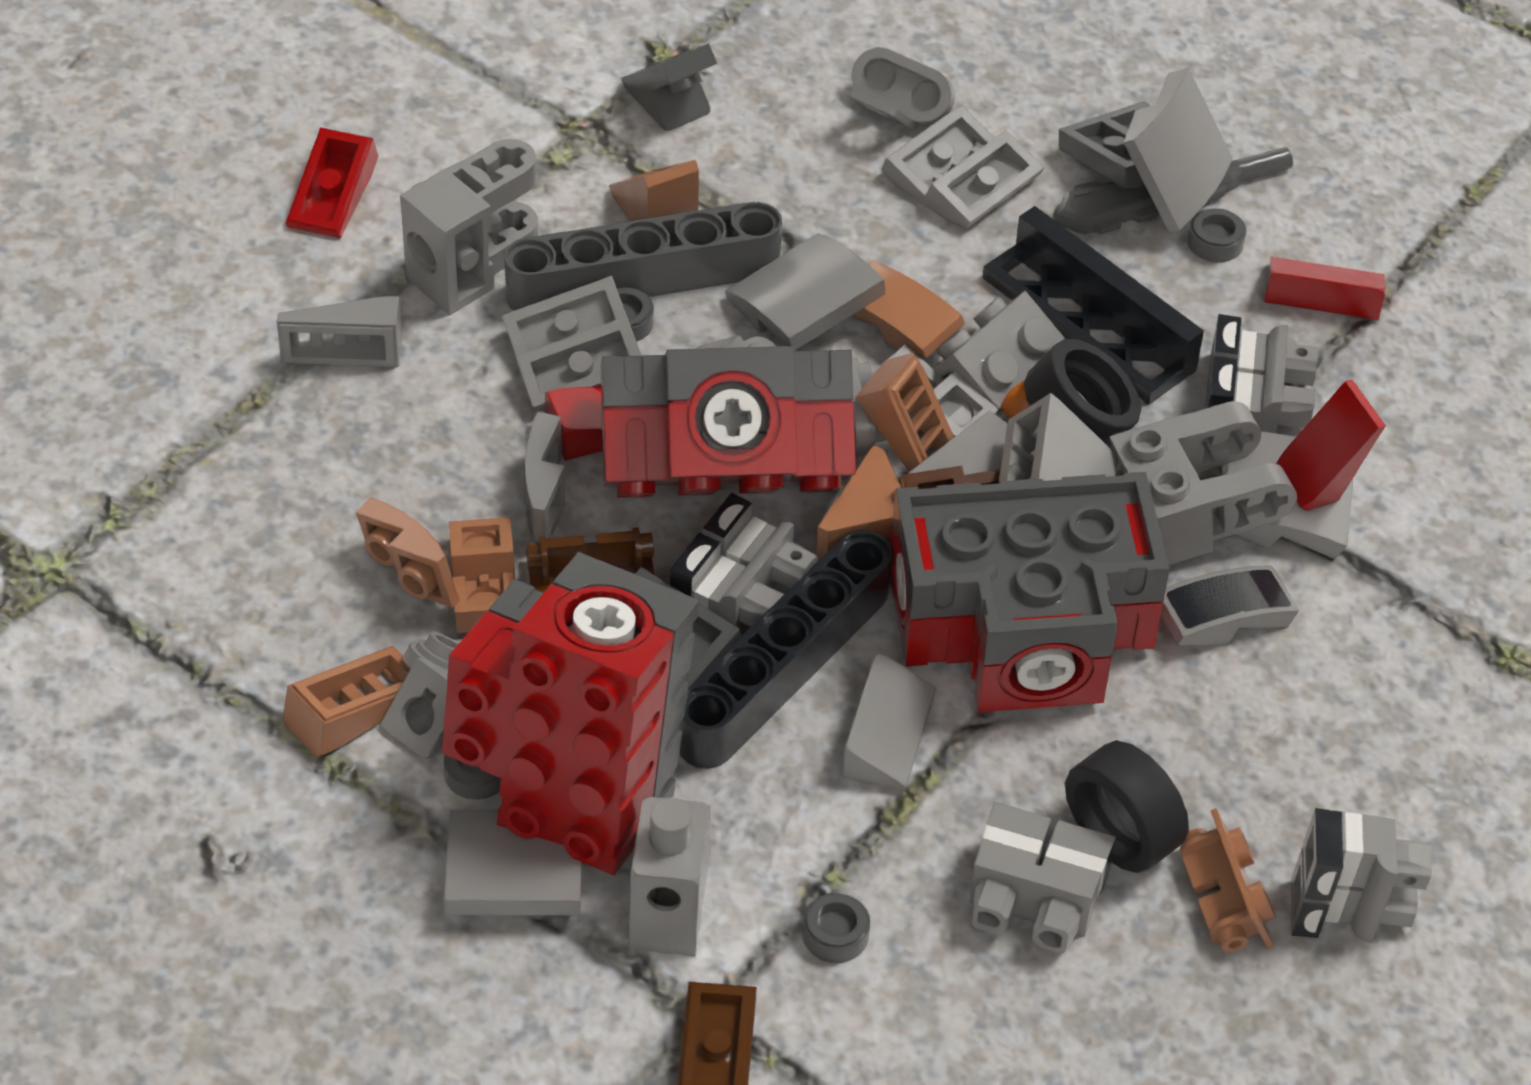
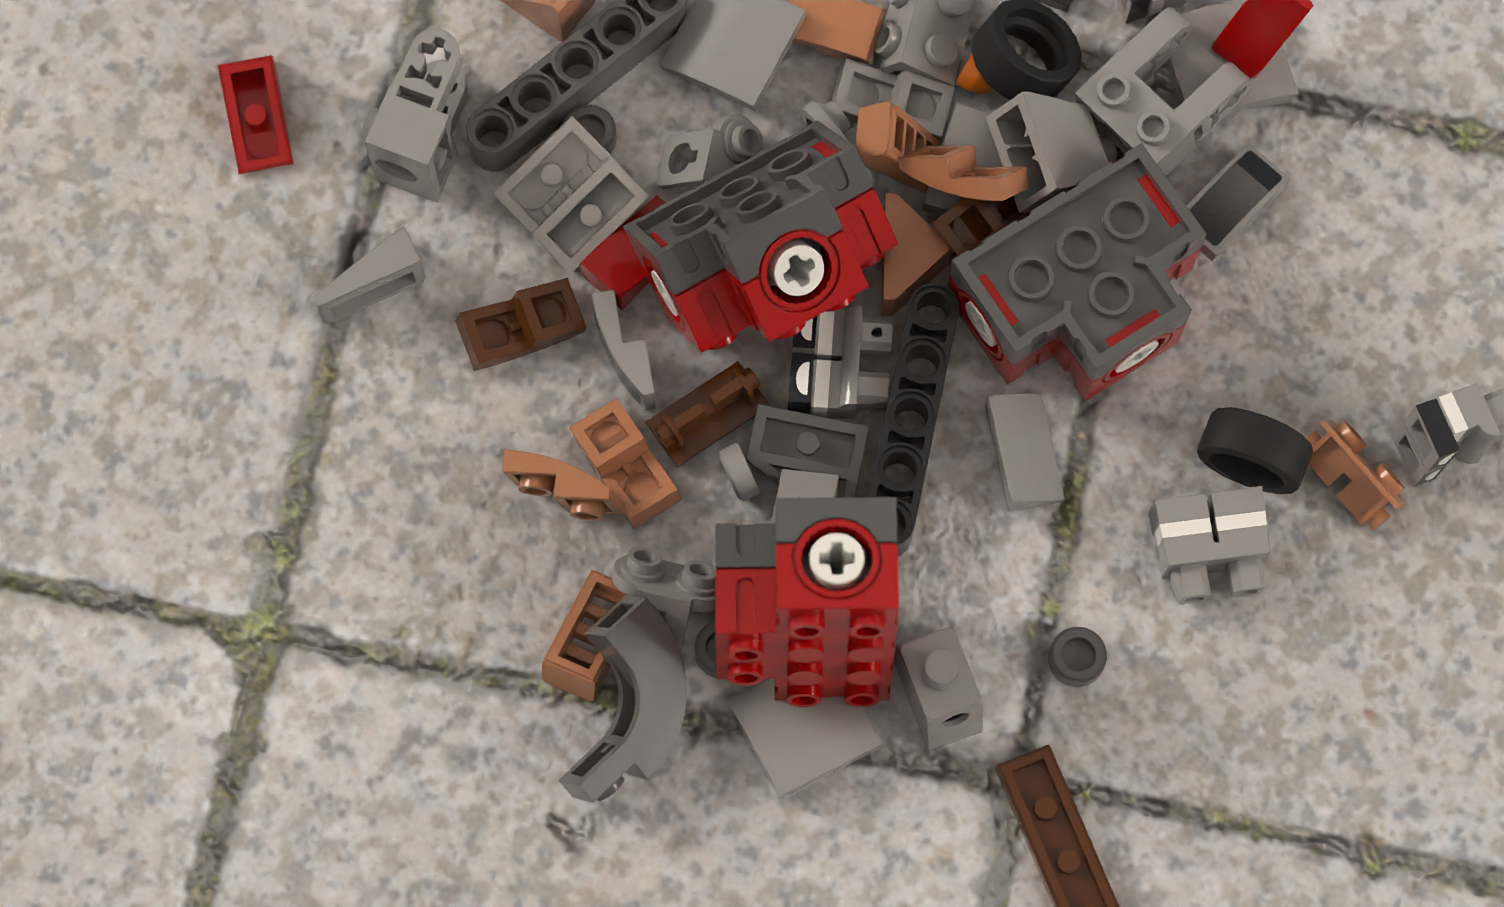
camera: 25 degrees left, 25 degrees up
none -> reddish brown slope [455,278,587,371]
none -> dark grey arch [558,595,687,803]
none -> nougat slope [898,145,1029,201]

